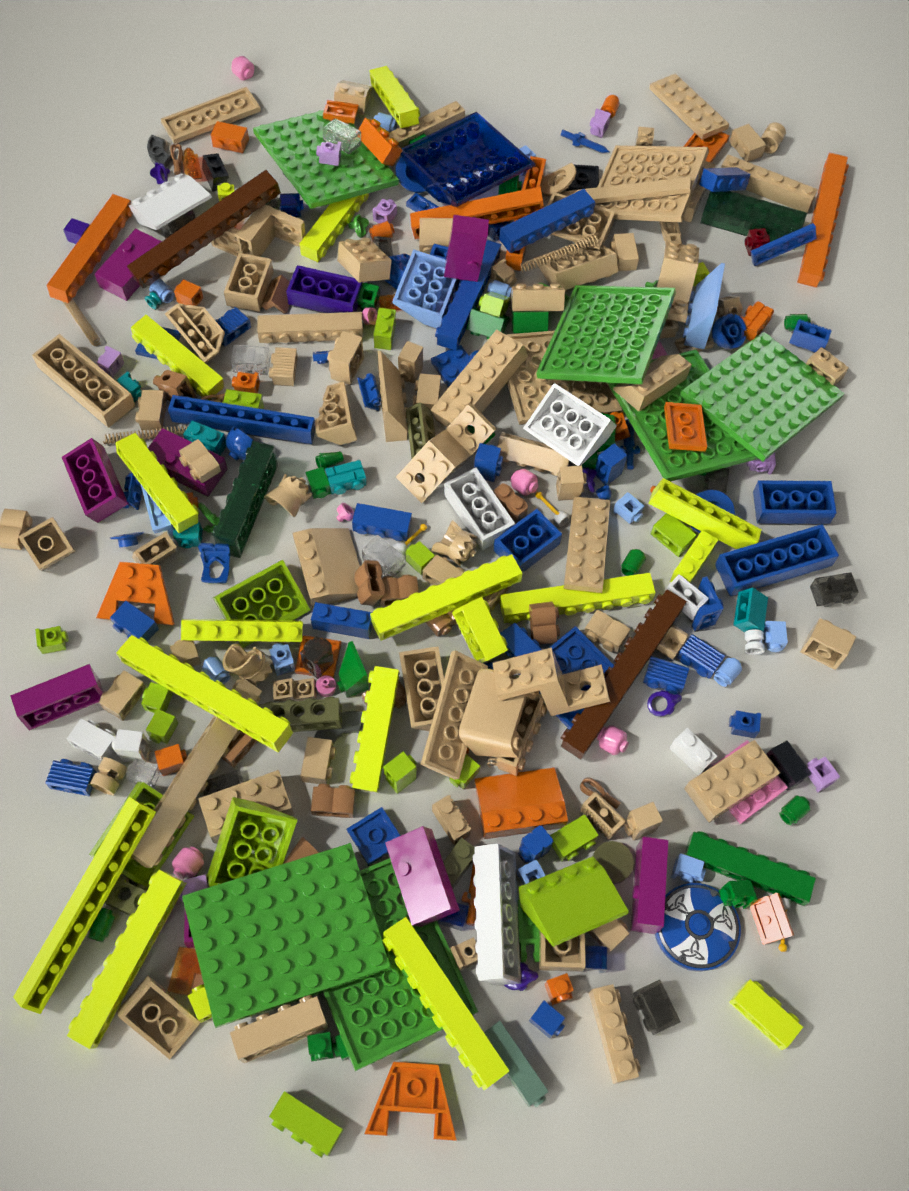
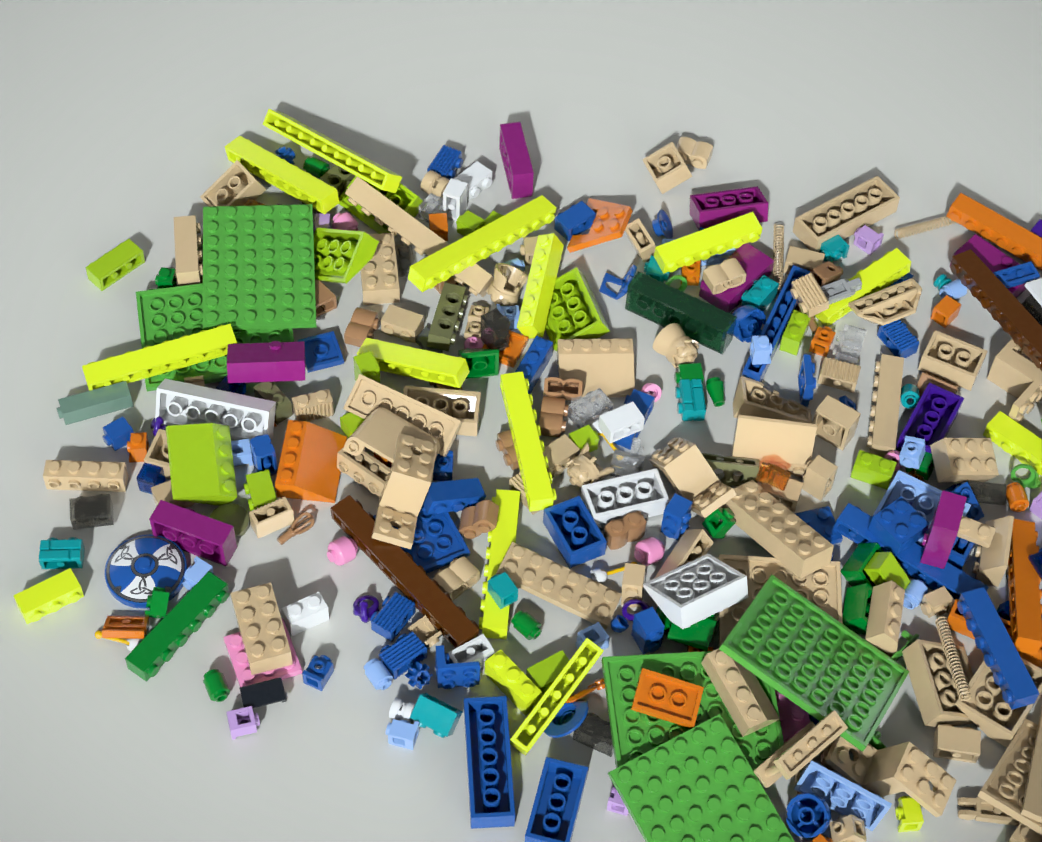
camera: 105 degrees right, 10 degrees down
lime brick [35,626,68,654] -> none
tan brick [99,670,146,721] -> none
orange wing [364,1062,457,1141] -> none
neon yellow brick [452,597,508,663] -> none
tan brick [624,802,663,841] -> none
tan brick [800,618,856,670] -> none
clear smoke brick [810,572,859,607] -> none
none -> teal brick [39,537,85,569]
none -> blue gear [275,146,296,165]
none -> blue gear [405,661,433,689]
none -> teal brick [487,572,518,609]
none -> white brick [598,402,645,444]
none -> clear brick [610,437,645,477]
none -> light blue brick [749,335,772,365]
none -> tan fence [754,710,848,788]
none -> clear orange panel [755,462,791,491]
none -> tan brick [790,273,829,318]
none -> blue plate [798,354,816,407]
none -> light grey hinge [820,278,862,305]
none -> blue brick [868,496,930,556]
none -> light blue brick [899,436,926,469]
none -> teal brick [900,384,920,408]
none -> tan plate [957,516,996,548]
none -> blue hinge [993,261,1040,289]

